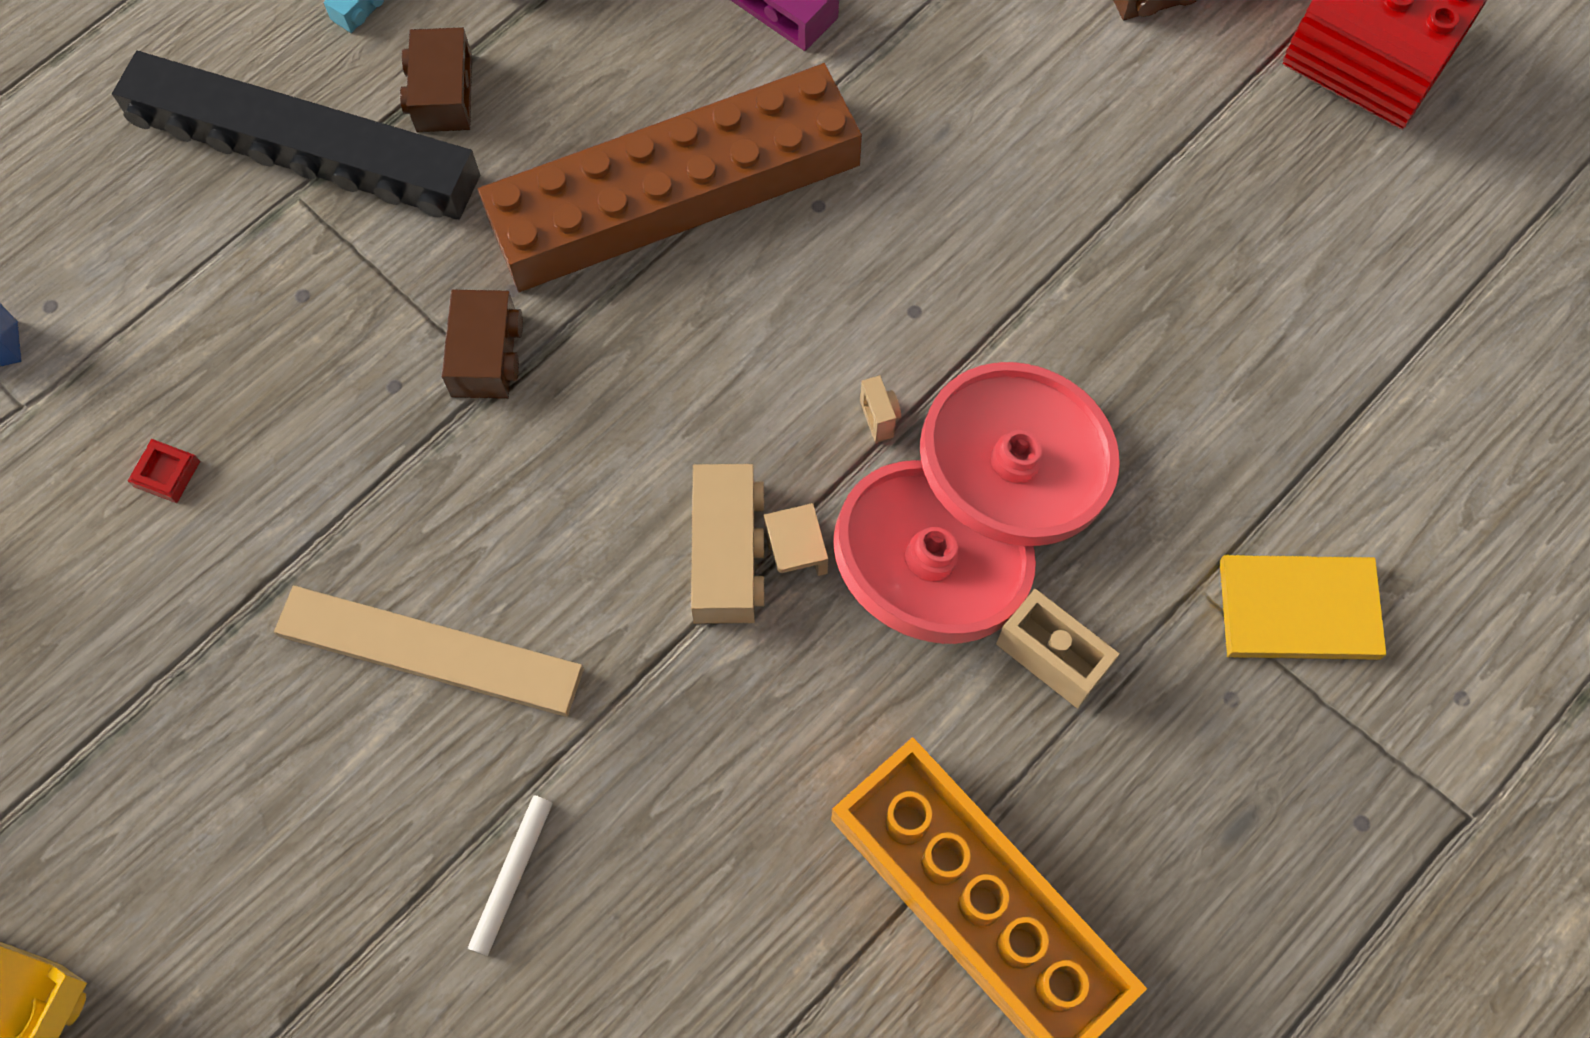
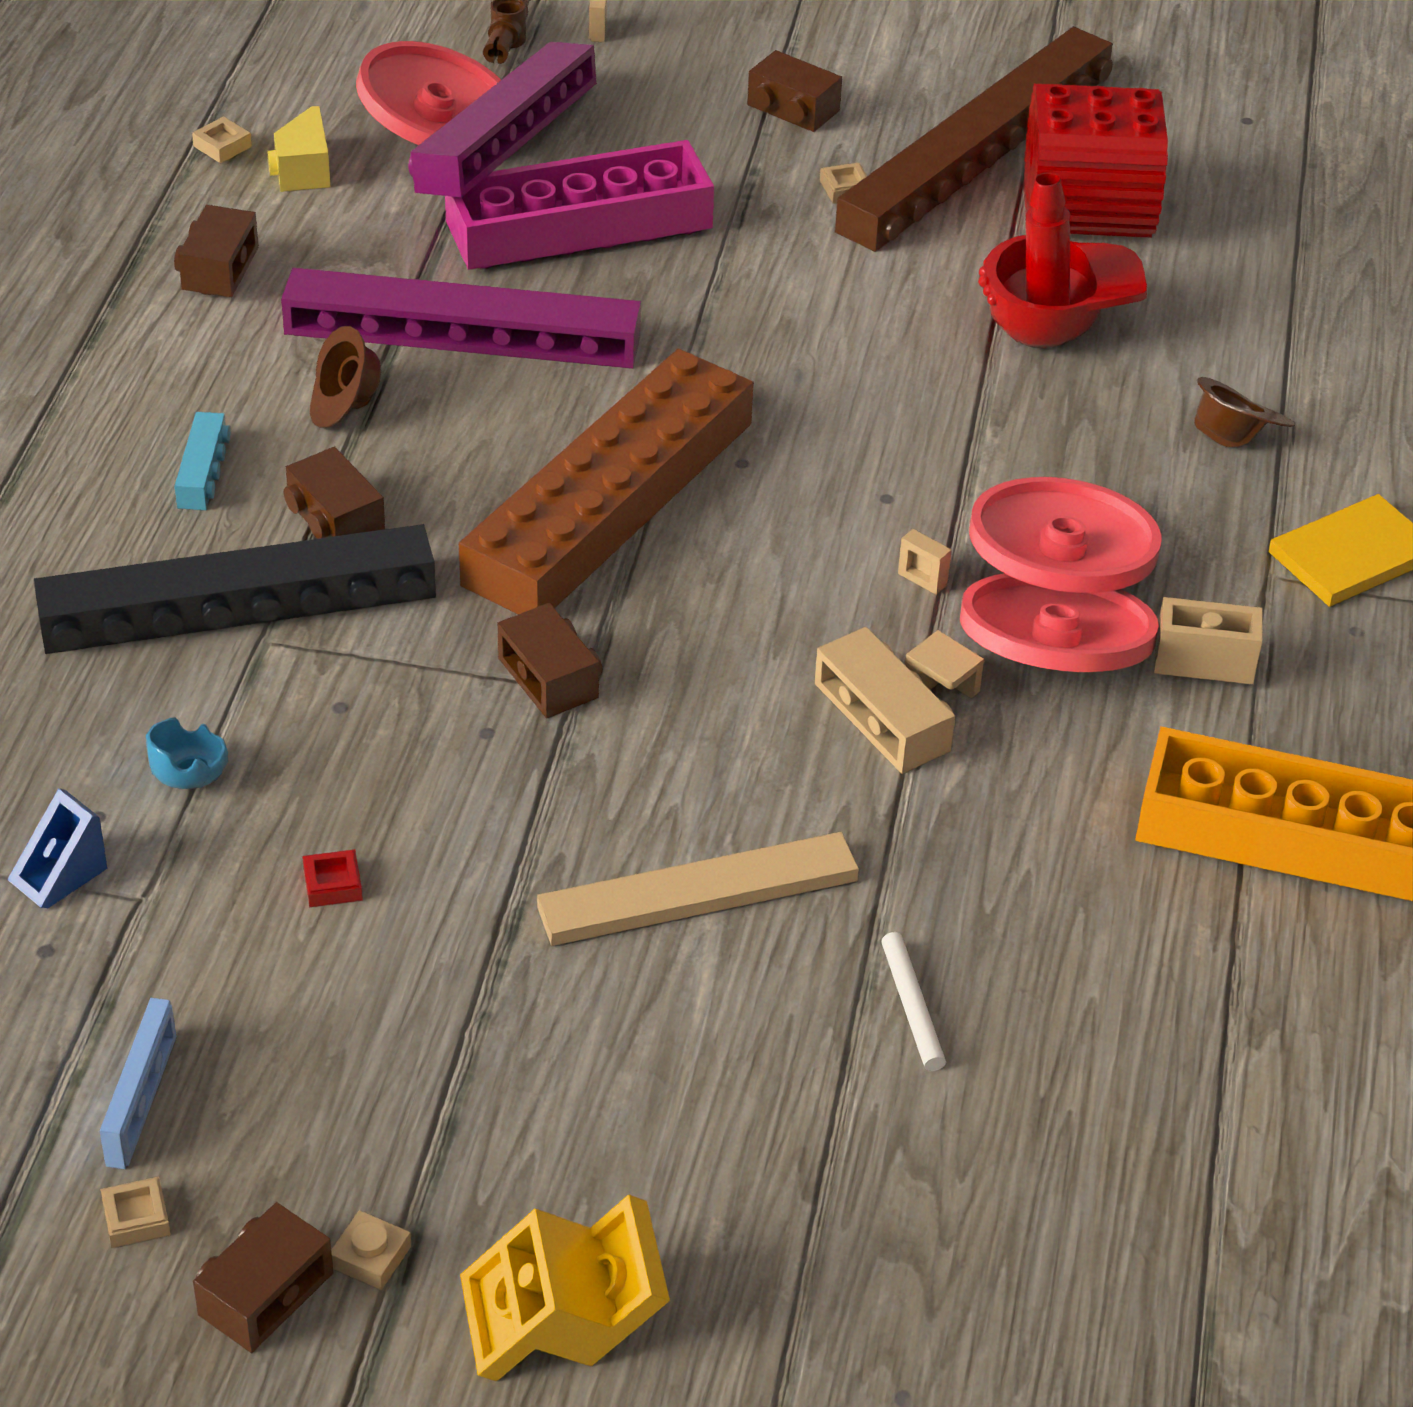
camera: 35 degrees left, 25 degrees down
none -> dark azure hair [146,717,228,789]
none -> red piece [978,172,1147,348]
none -> reddish brown piece [1194,377,1295,447]

